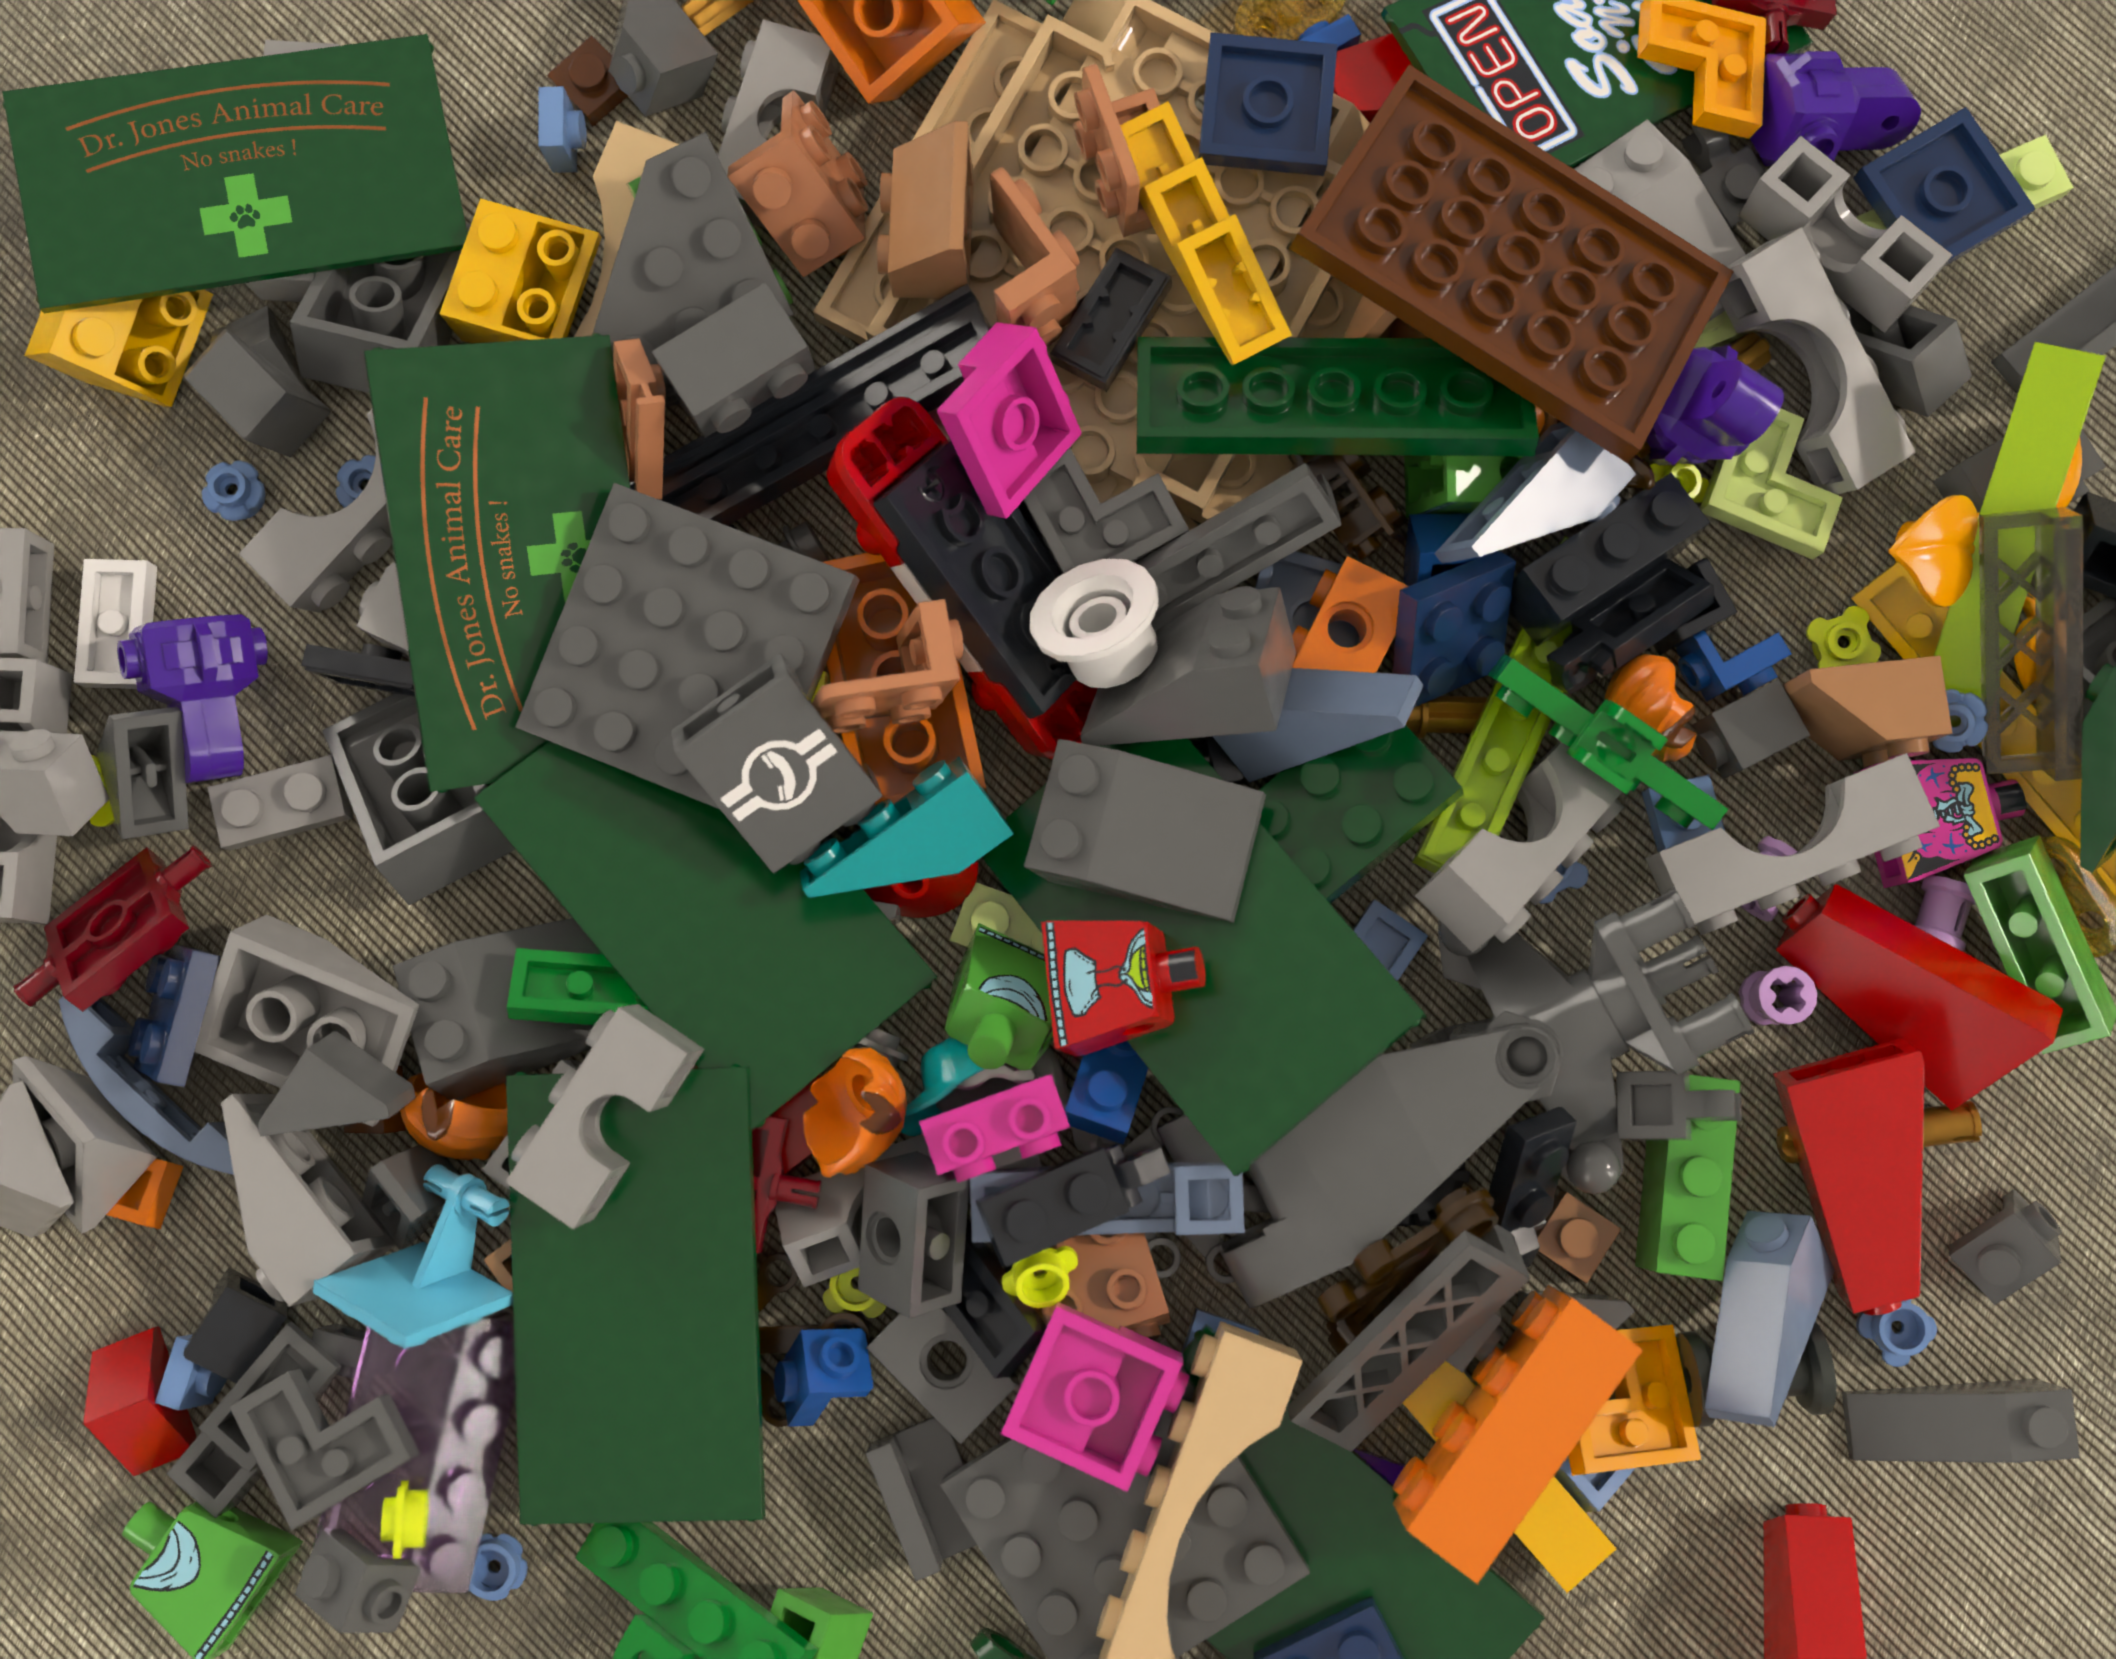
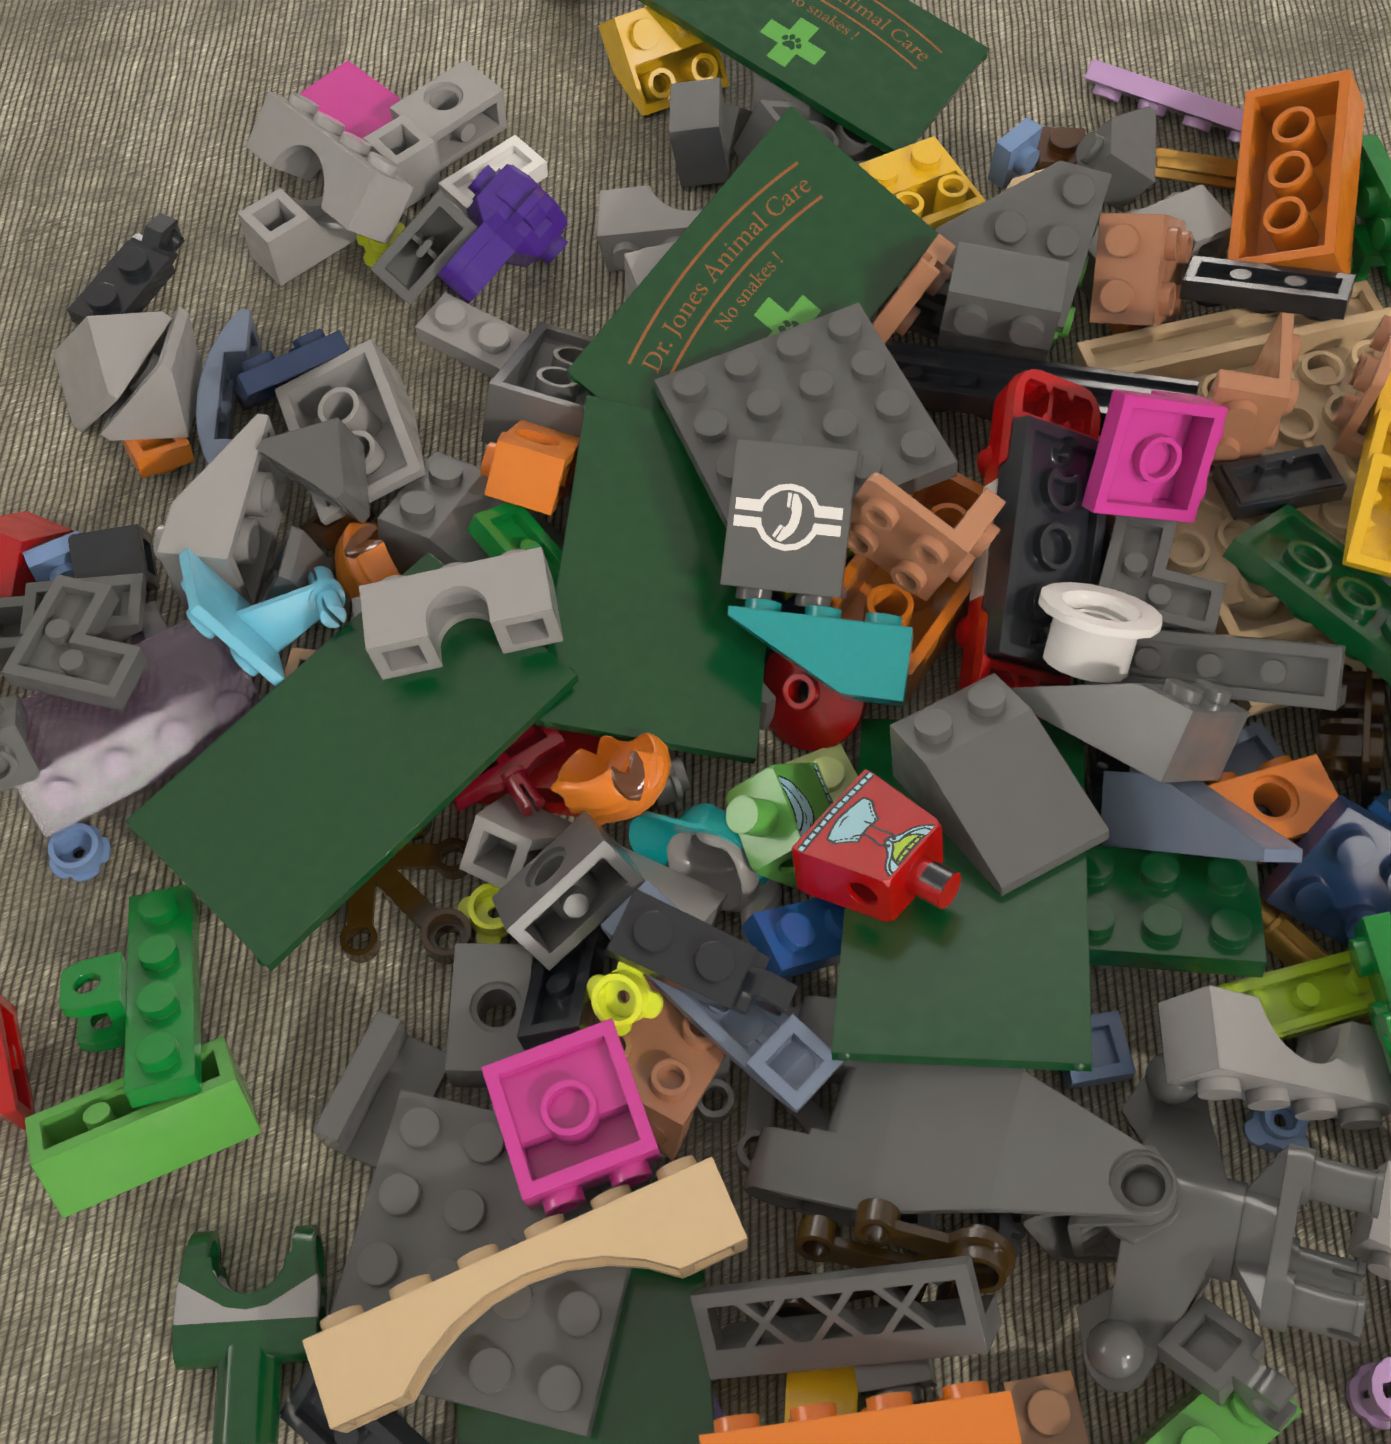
camera: 45 degrees right, 20 degrees down
dark red plate [13,845,212,1012] -> none
medium blue plate [202,460,265,521] -> none
black plate [301,644,415,697] -> none
neon yellow plate [381,1480,429,1559] -> none
blue bracket [774,1329,873,1427] -> none
medium nougat slope [877,121,974,299] -> none
dark pink plate [919,1074,1070,1183] -> none
black hinge [1489,1106,1577,1268] -> none
none -> orange brick [480,419,580,516]
none -> black plate [1180,255,1356,321]

